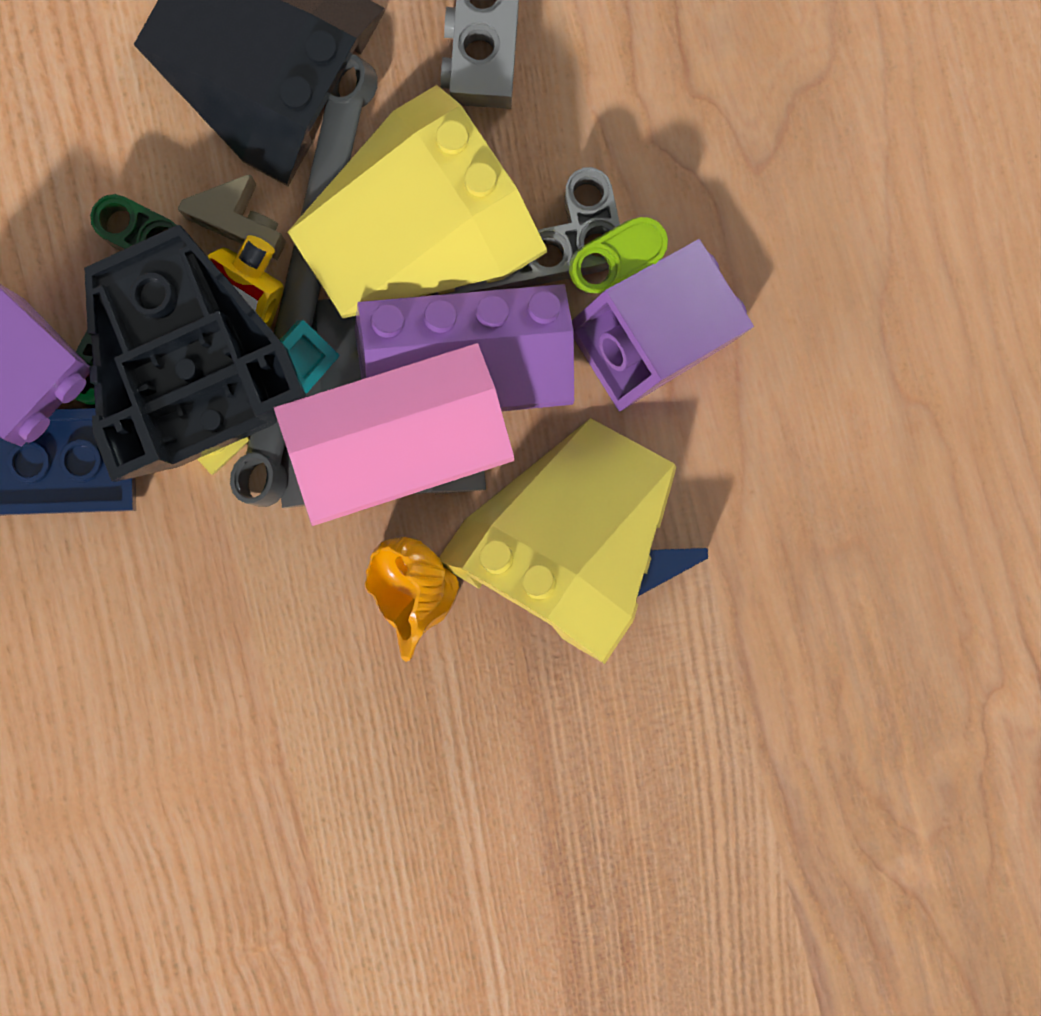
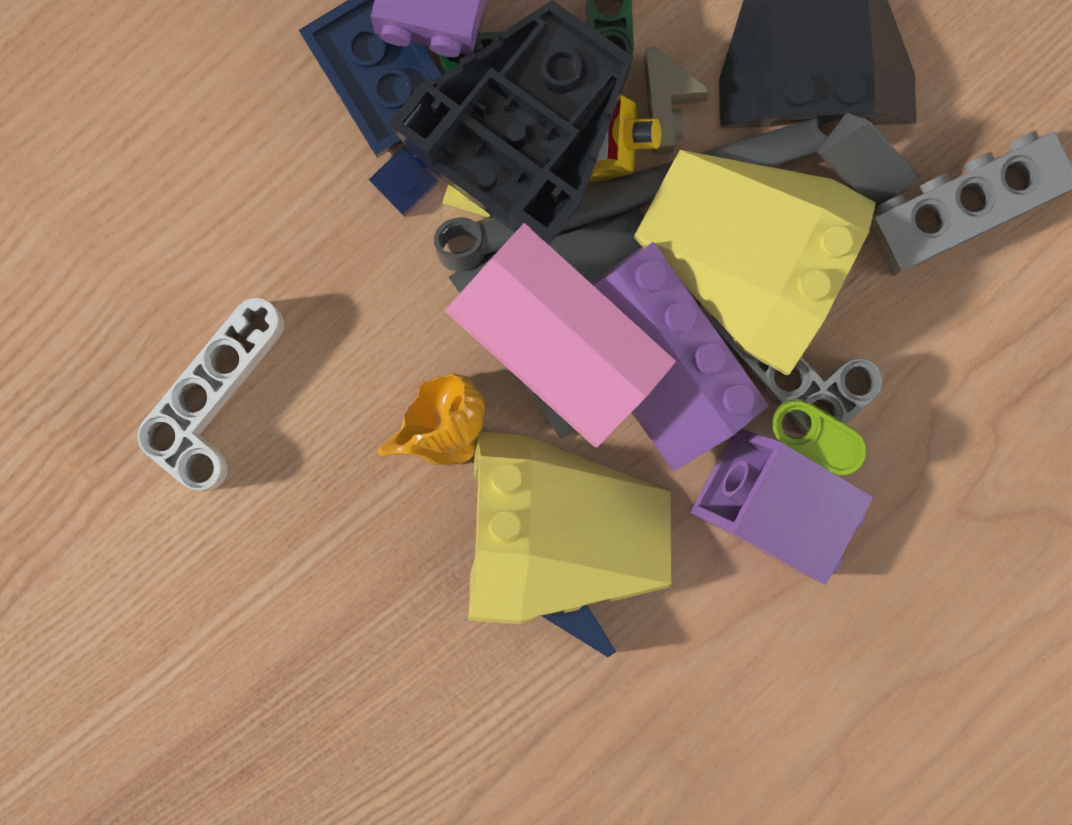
camera: 70 degrees right, 0 degrees up
teal plate [280,320,340,394] -> none
none -> white beam [137,298,284,491]
none -> clear blue plate [368,146,439,217]
none -> dark grey slope [817,113,919,209]

